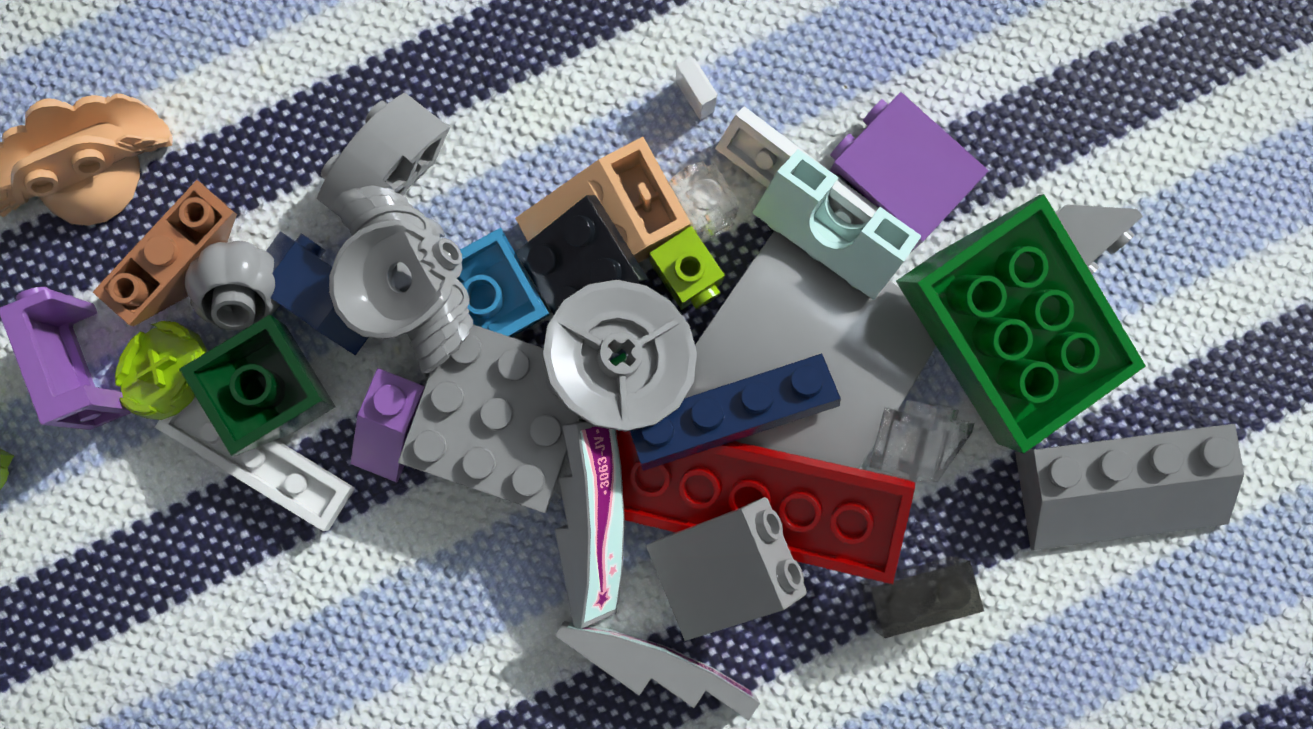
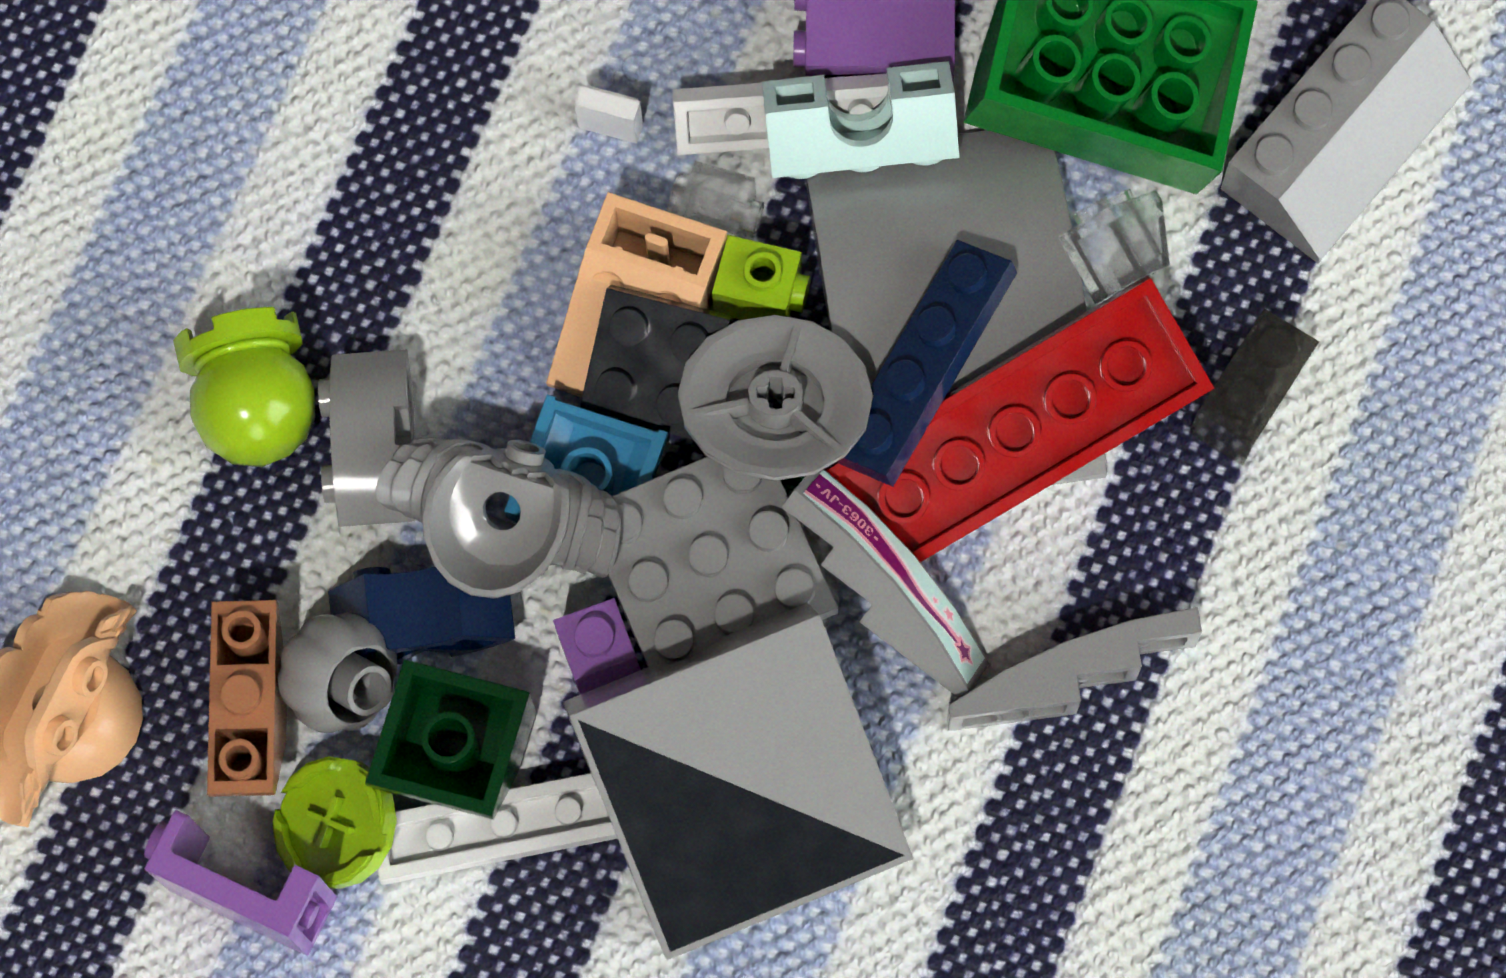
camera: 35 degrees left, 10 degrees down
light grey panel [646,497,807,641] -> none
none -> lime tile [173,307,315,467]
none -> tile [563,603,914,961]

